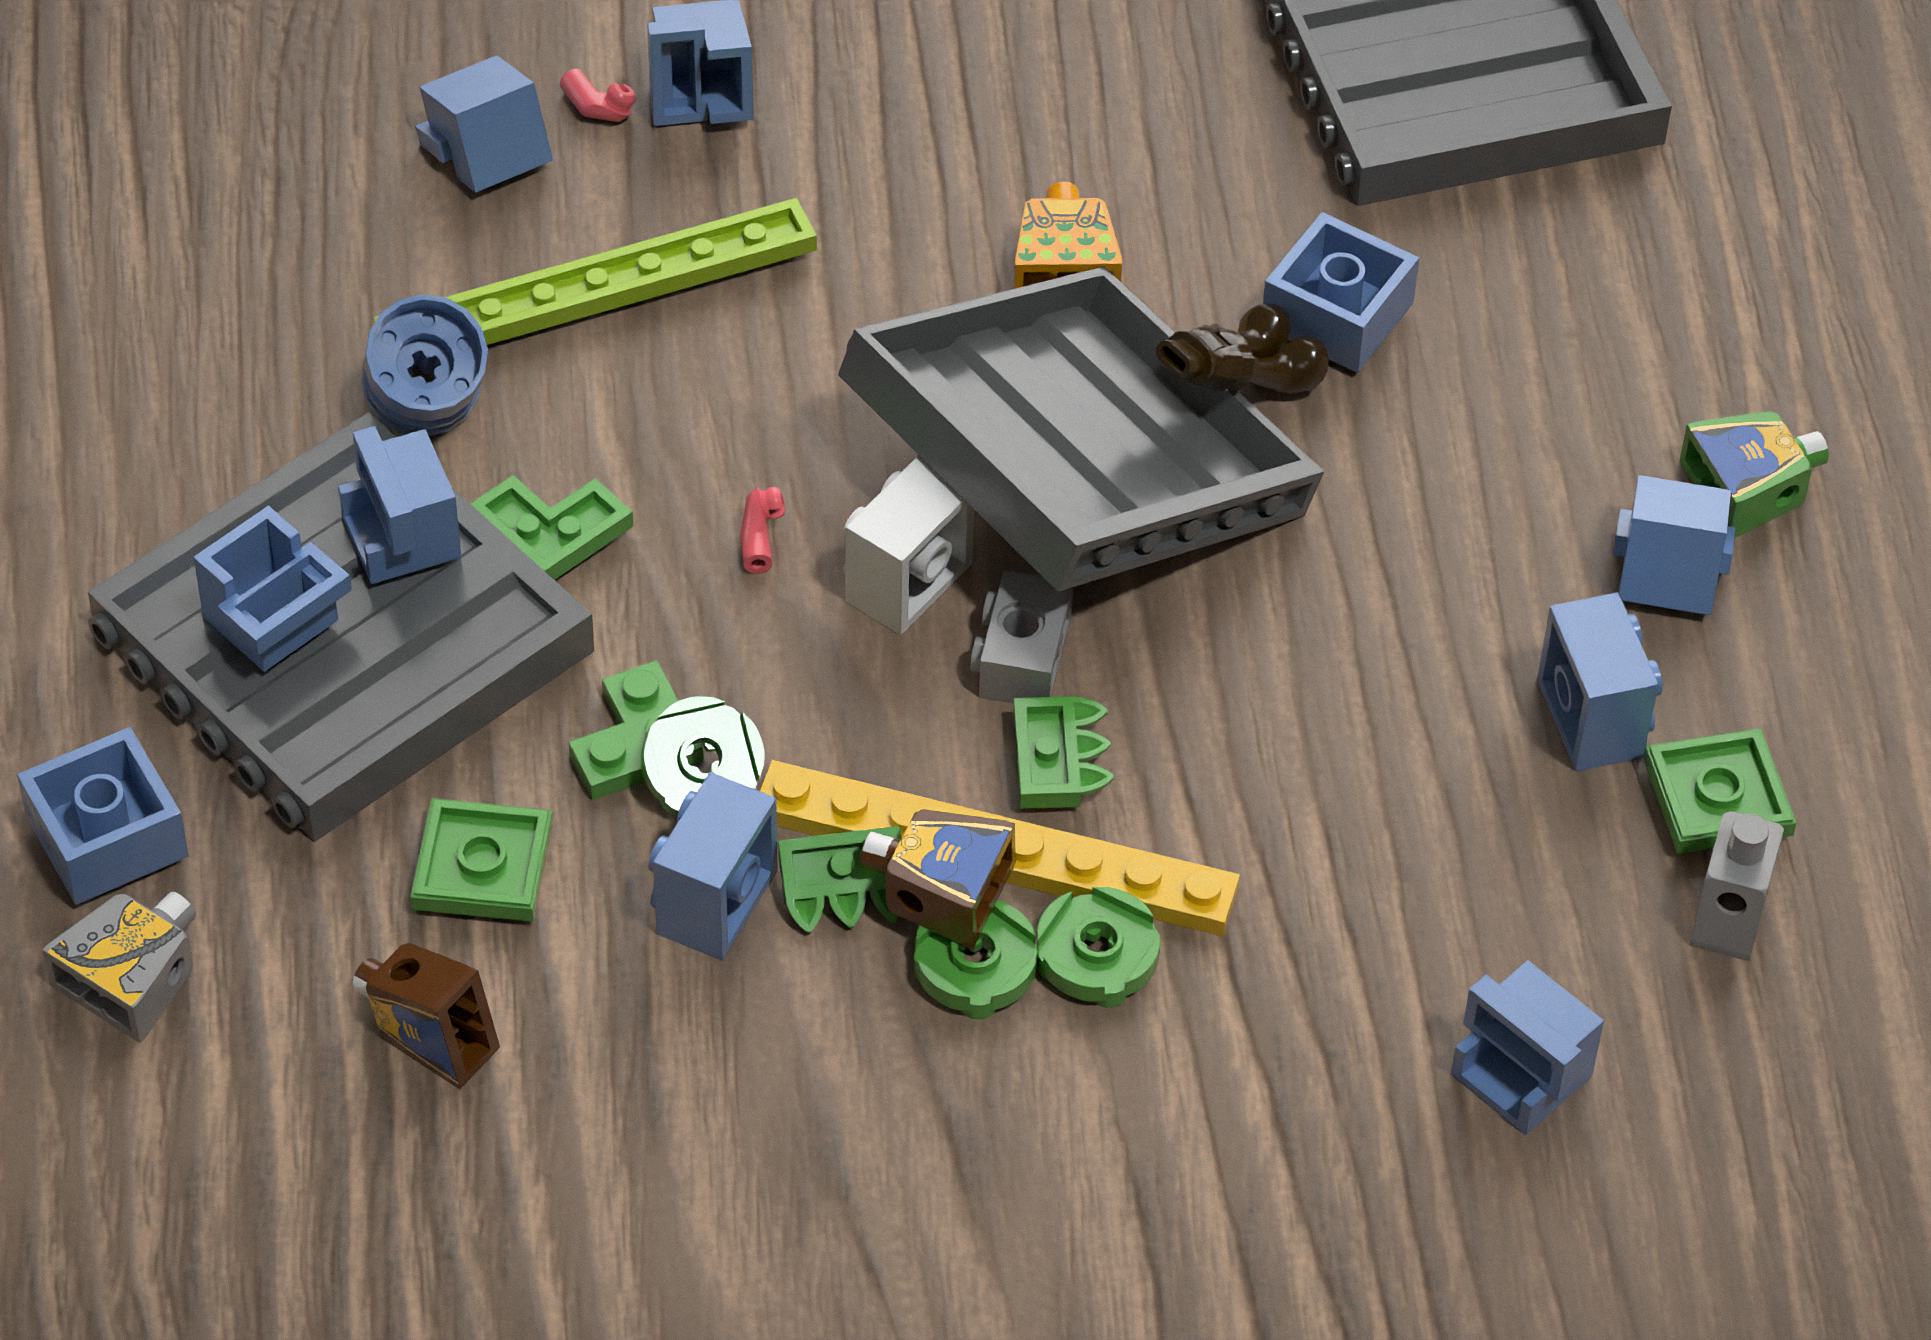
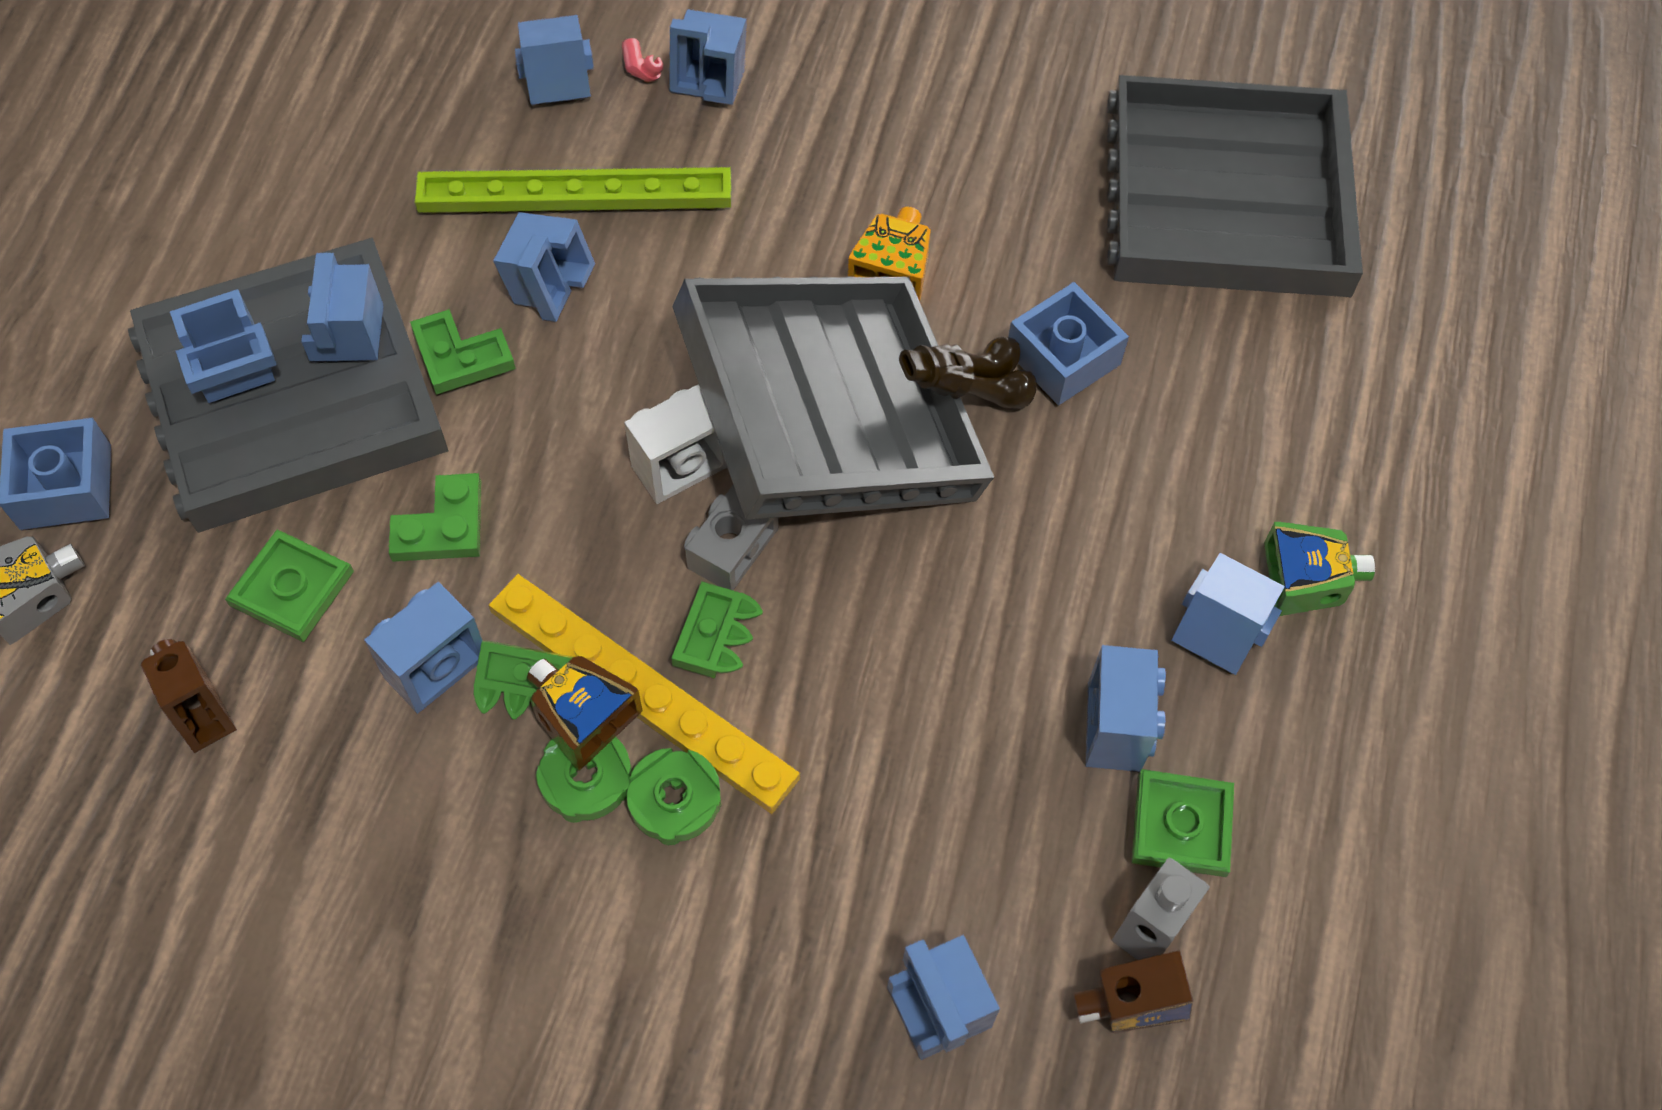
camera: 20 degrees right, 10 degrees up
medium blue wheel [361,294,488,437] -> none
plate [641,696,765,816] -> none
coral arm [740,486,786,574] -> none
none -> medium blue plate [493,212,595,322]
none -> reddish brown torso [1073,950,1193,1033]

